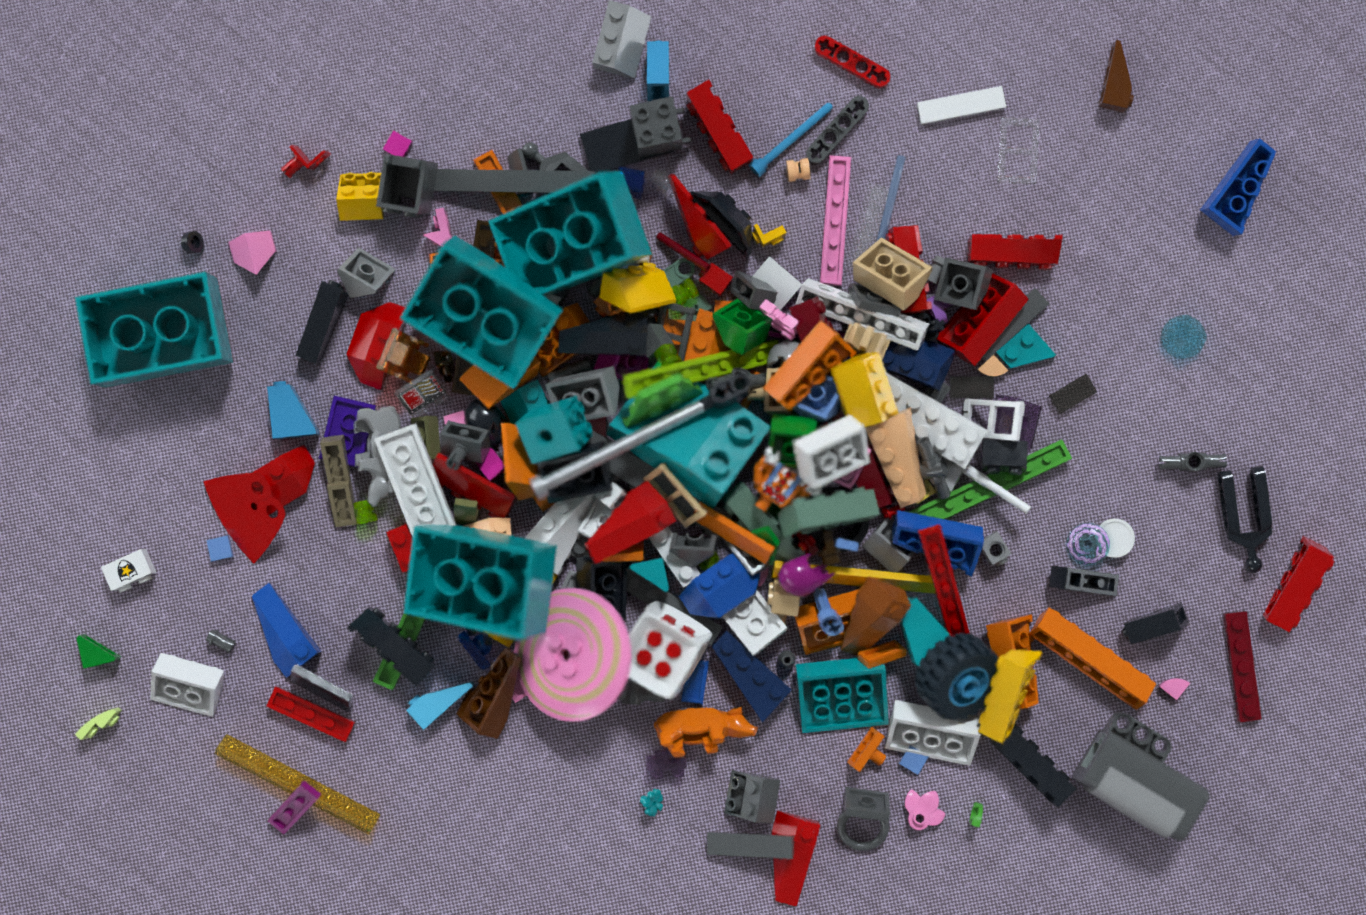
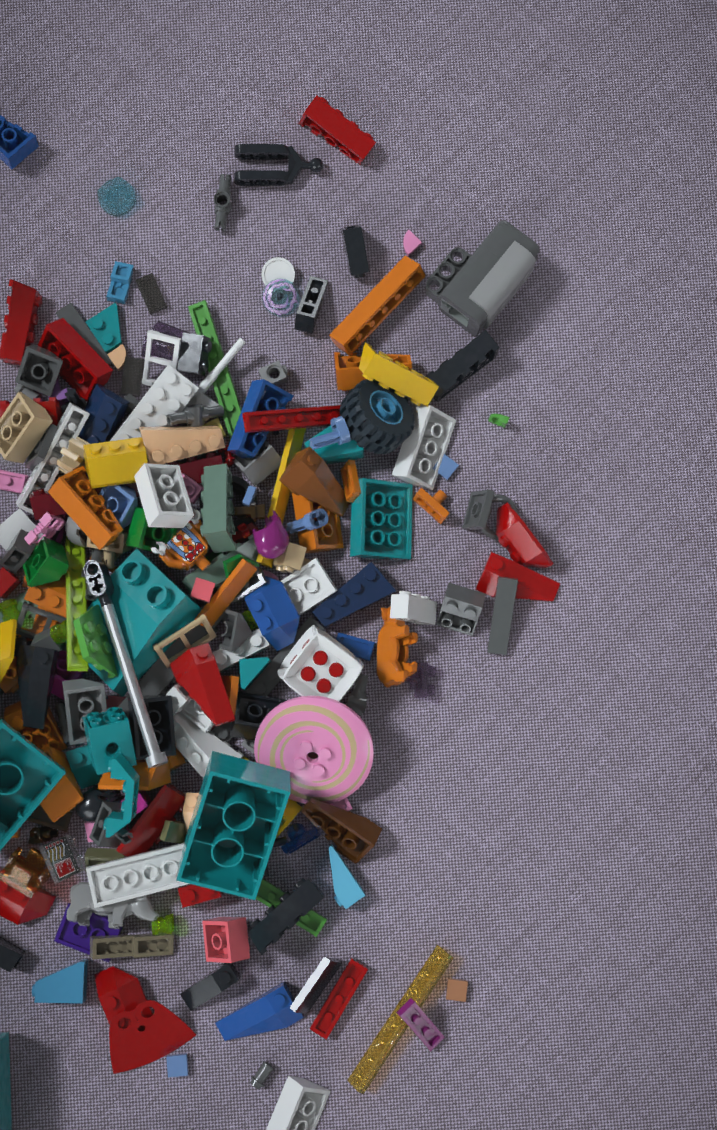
camera: 85 degrees left, 5 degrees down
teal plant [640,789,663,817] -> none
dark grey hose [778,650,796,668] -> none
bright pink plate [904,790,945,830] -> none
dark red plate [1223,611,1262,722] -> none
none -> teal slope [103,753,140,838]
none -> dark azure slope [106,261,134,304]
none -> black slope [180,963,241,1011]
none -> coral tile [190,577,216,603]
none -> coral brick [202,917,250,963]
none -> medium blue piece [309,416,351,450]
none -> white brick [390,591,437,625]
none -> nougat tile [446,978,468,1002]
none -> red wedge [496,502,554,569]

